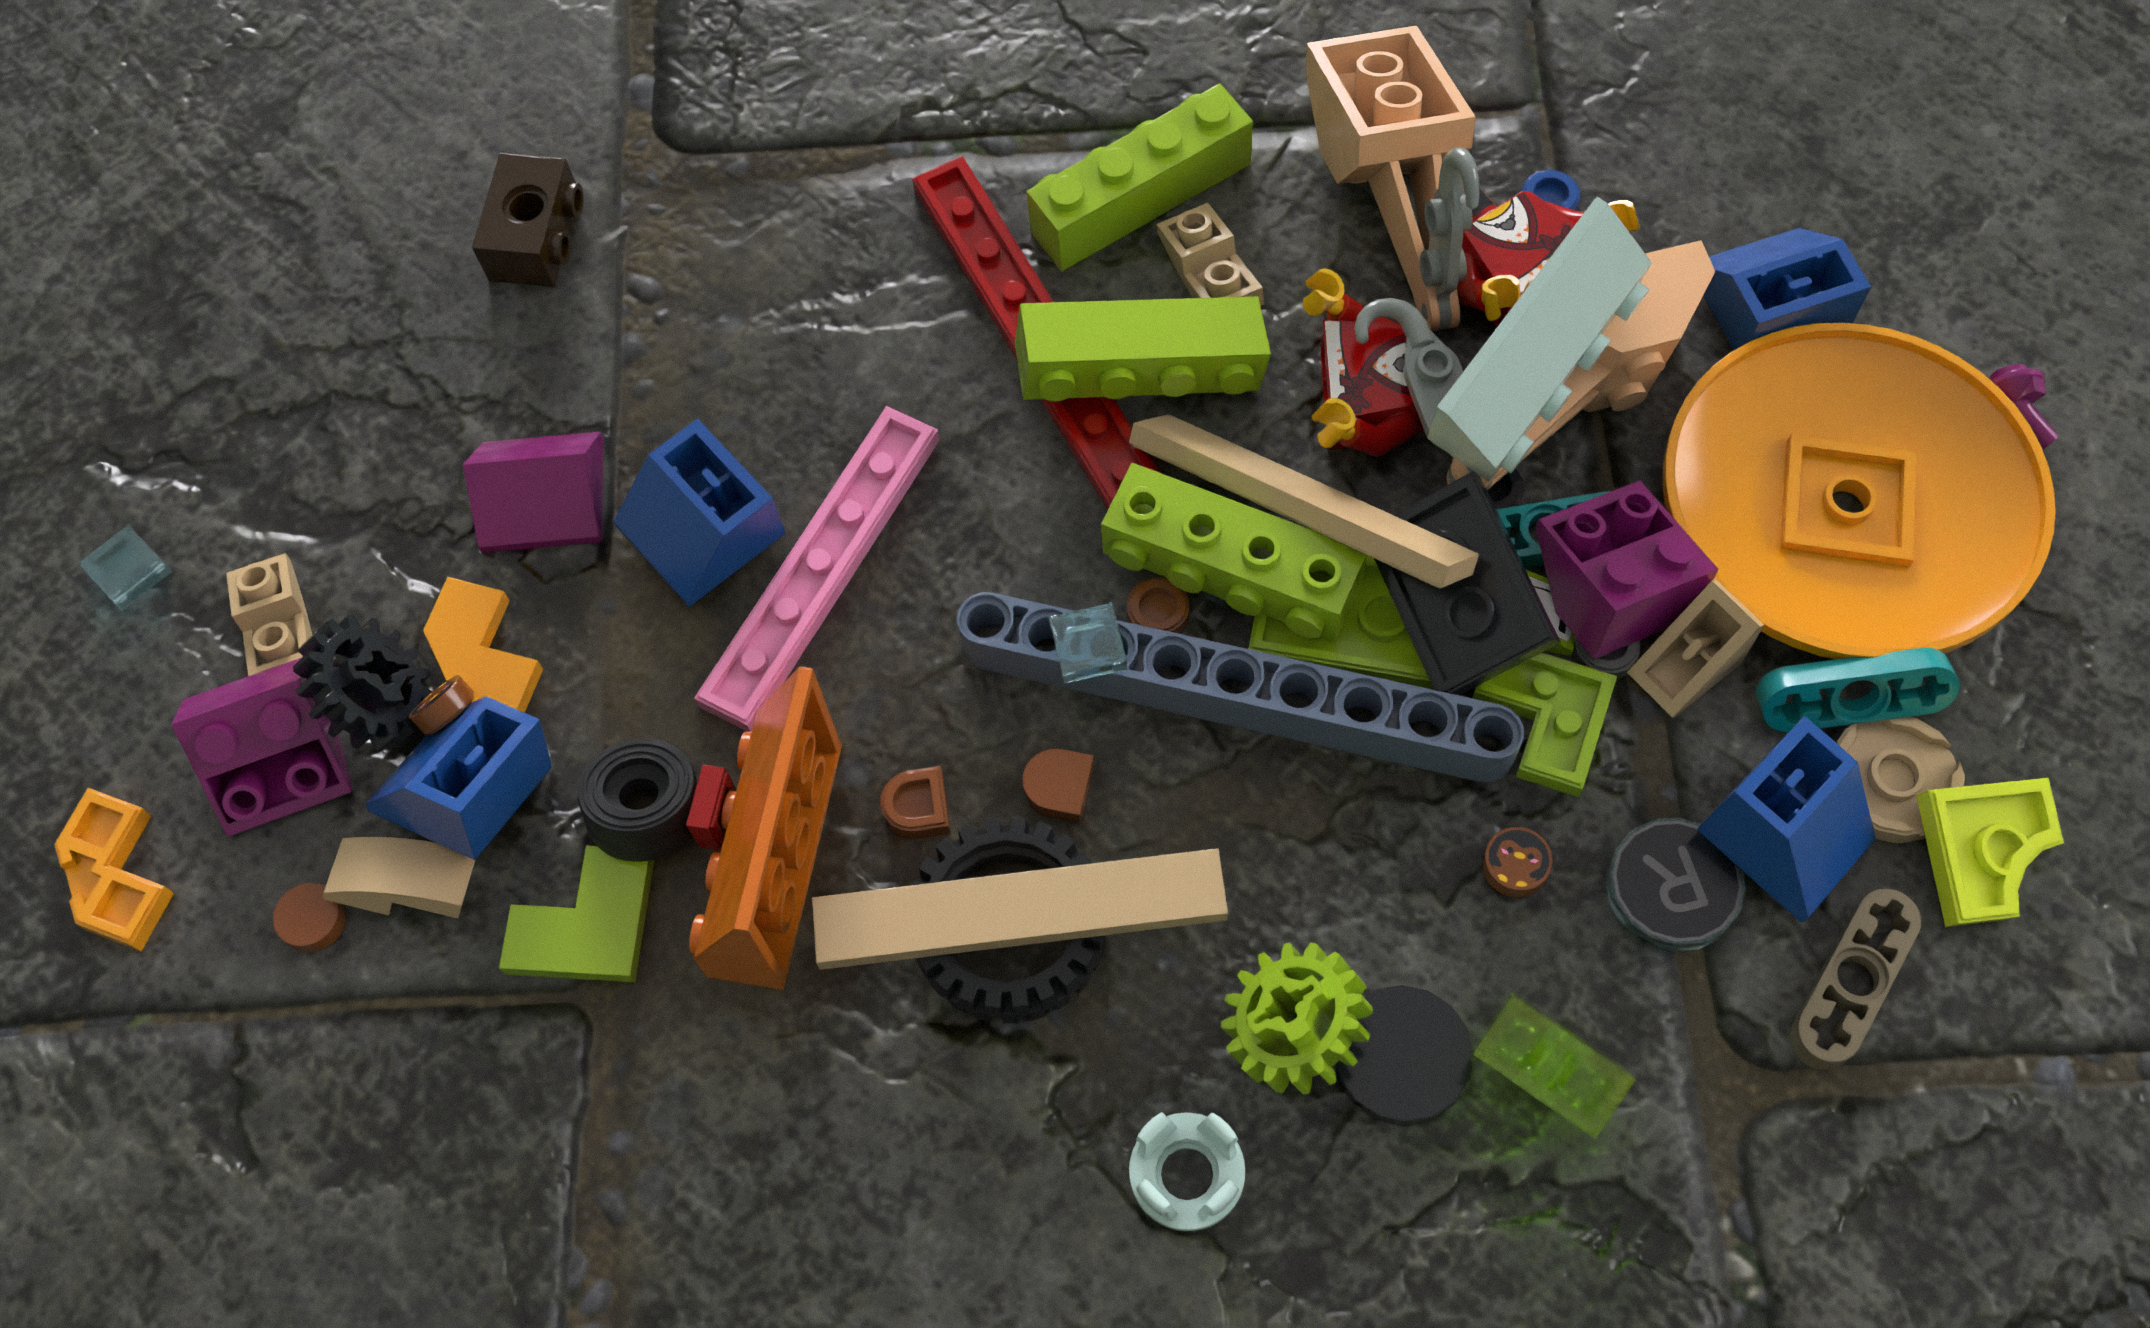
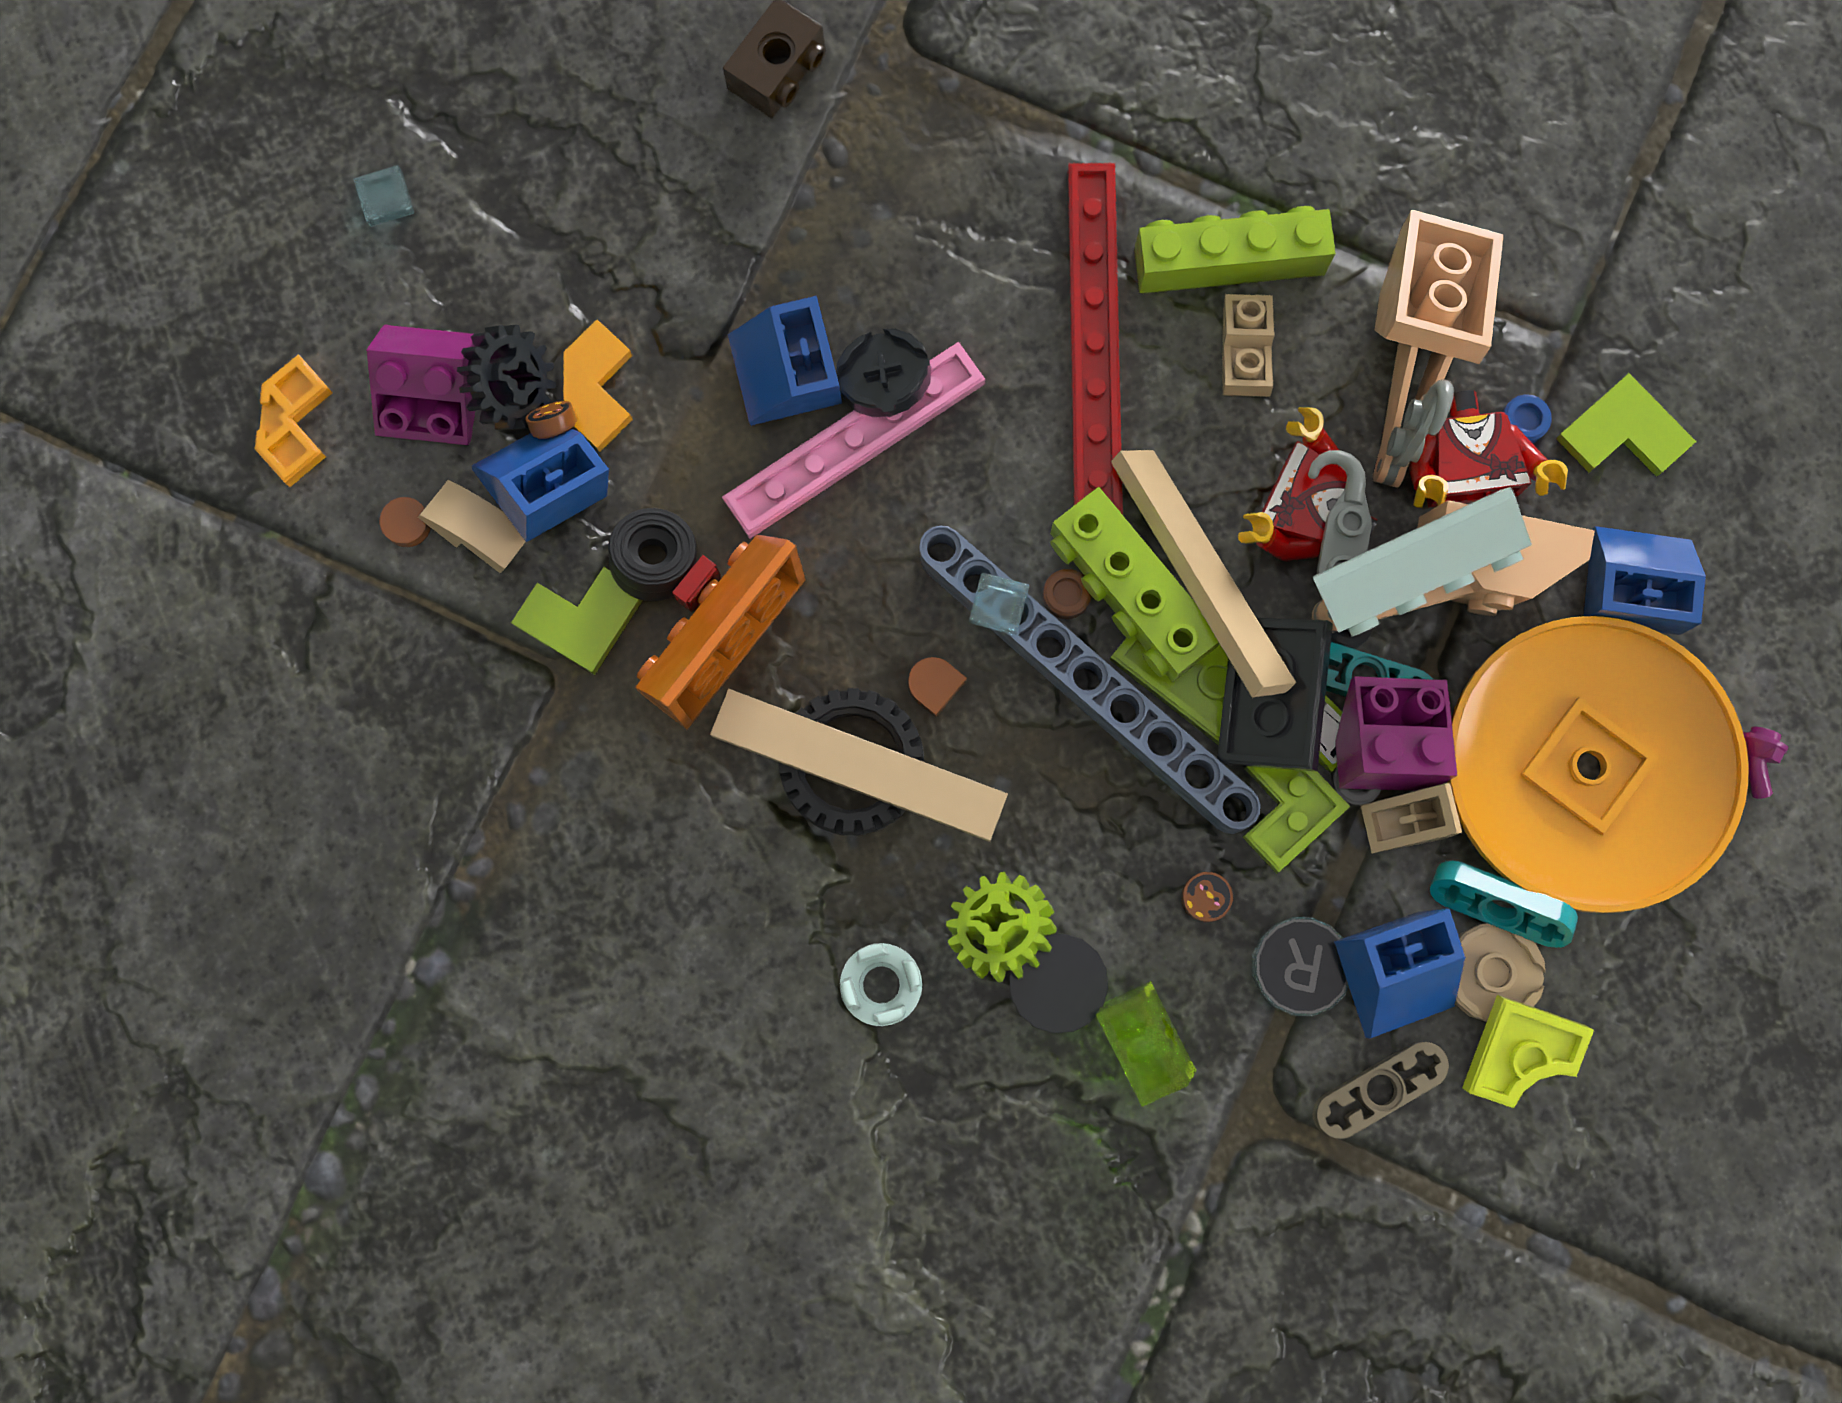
camera: 25 degrees right, 15 degrees up
tan slope [226,553,312,676] -> none
magenta slope [462,432,604,553] -> none
dark orange tile [880,766,951,839] -> none
lime brick [1014,296,1271,401] -> none
none -> black tile [836,329,931,417]
none -> lime tile [1556,373,1696,477]

